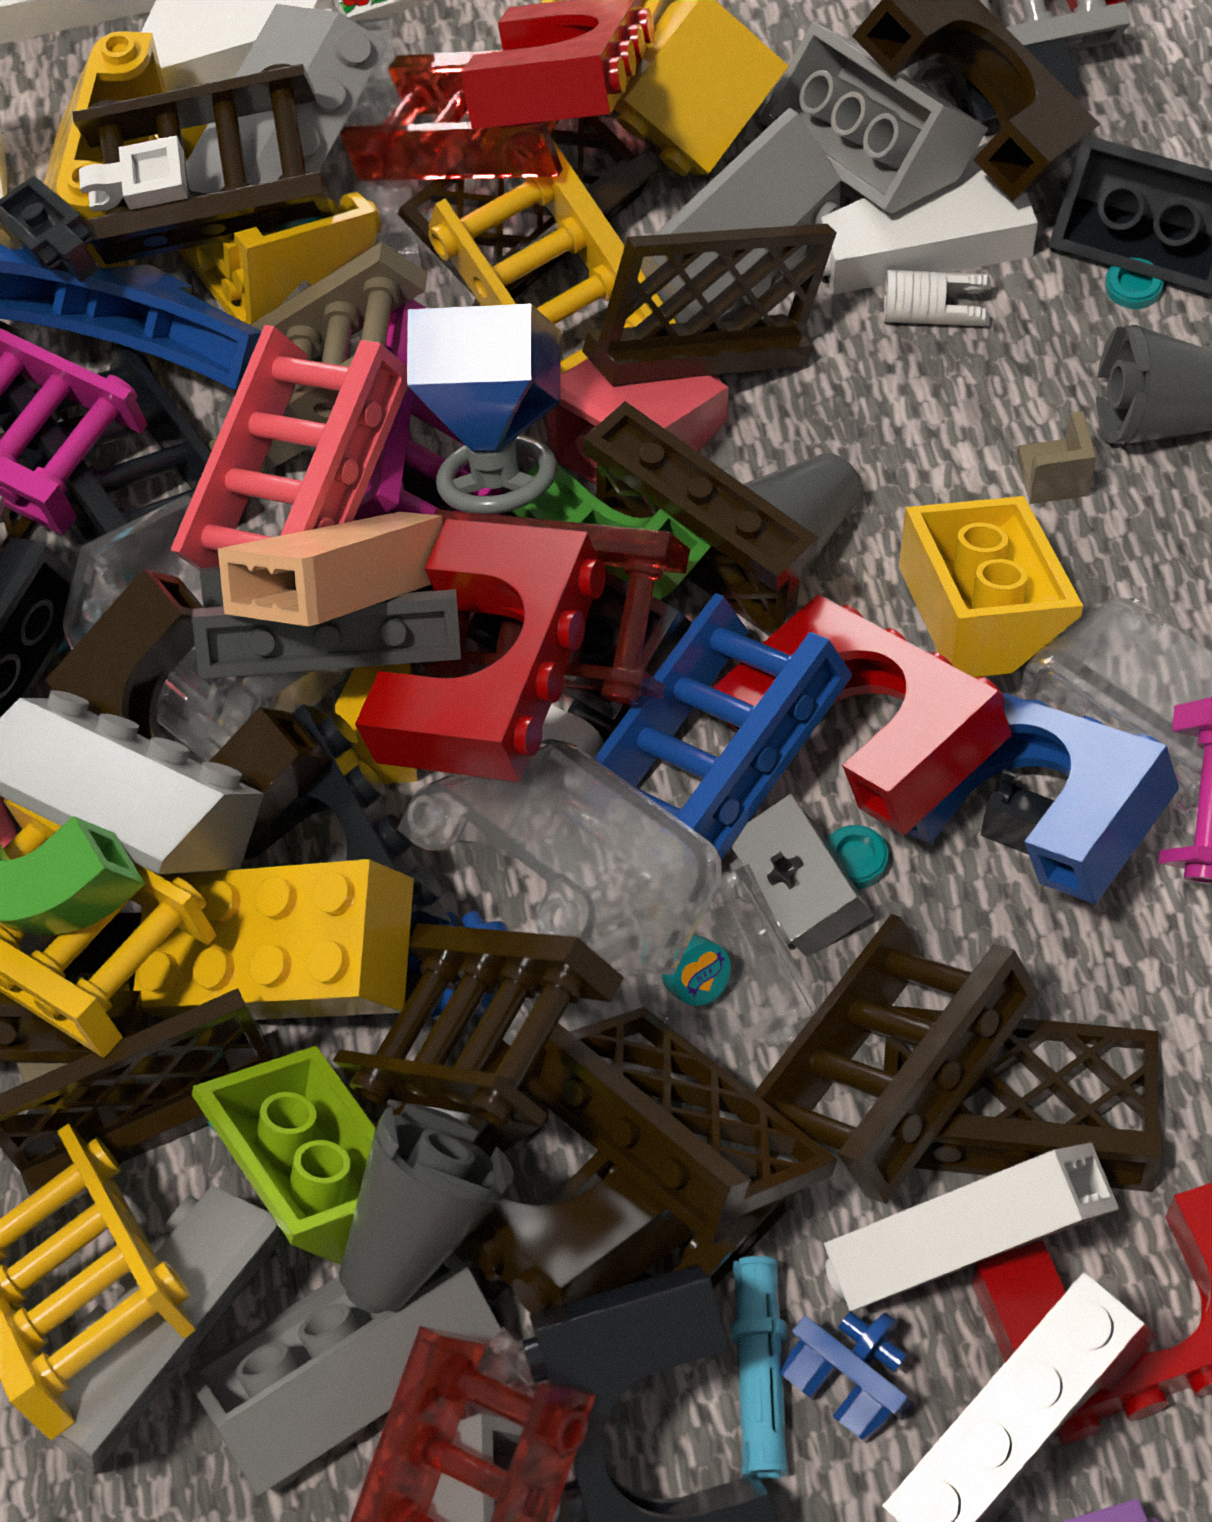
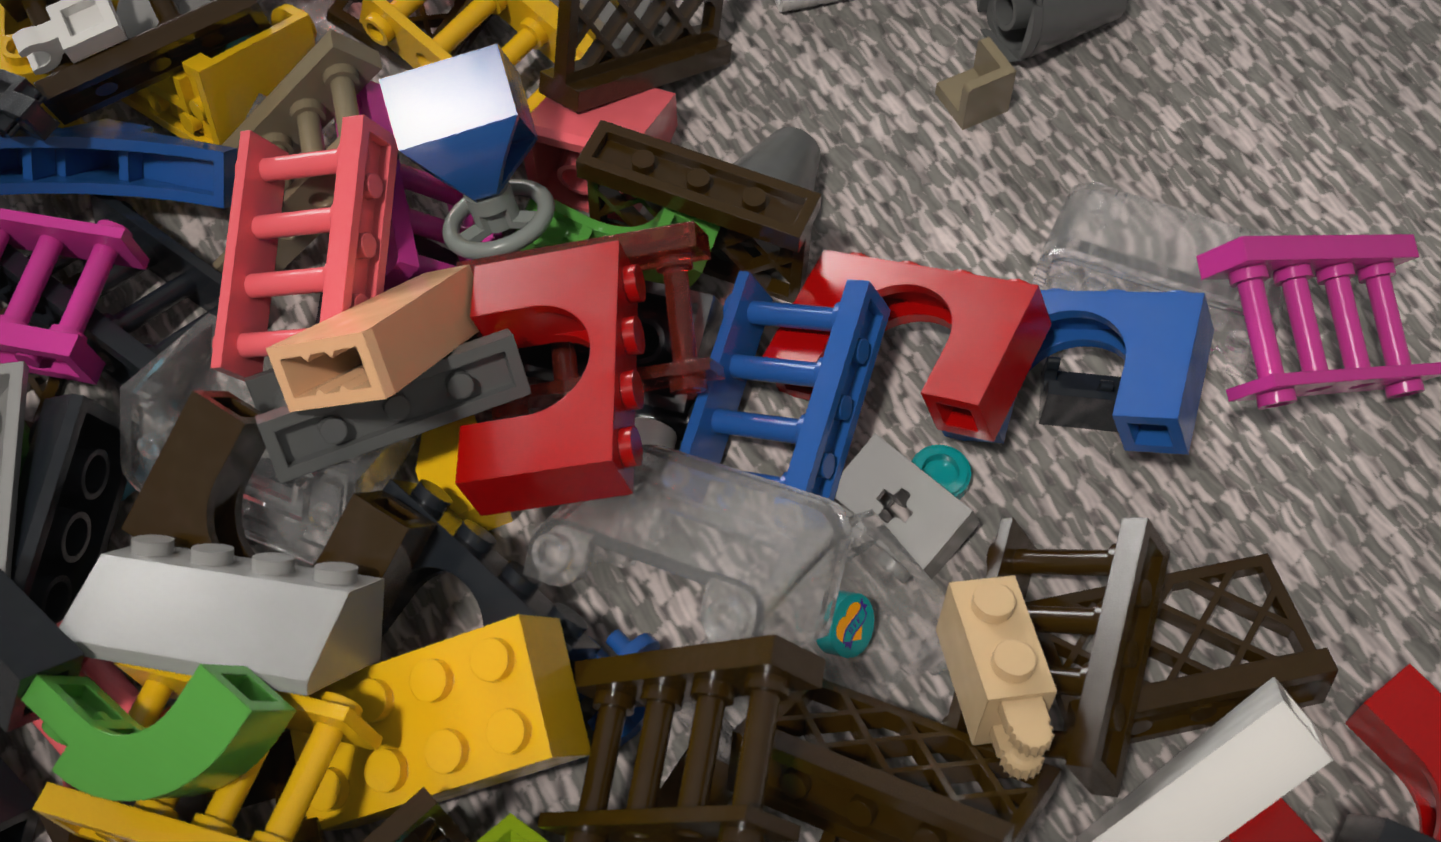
camera: 20 degrees left, 0 degrees up
yellow slope [899,496,1083,678] -> none
none -> tan hinge [936,575,1057,781]

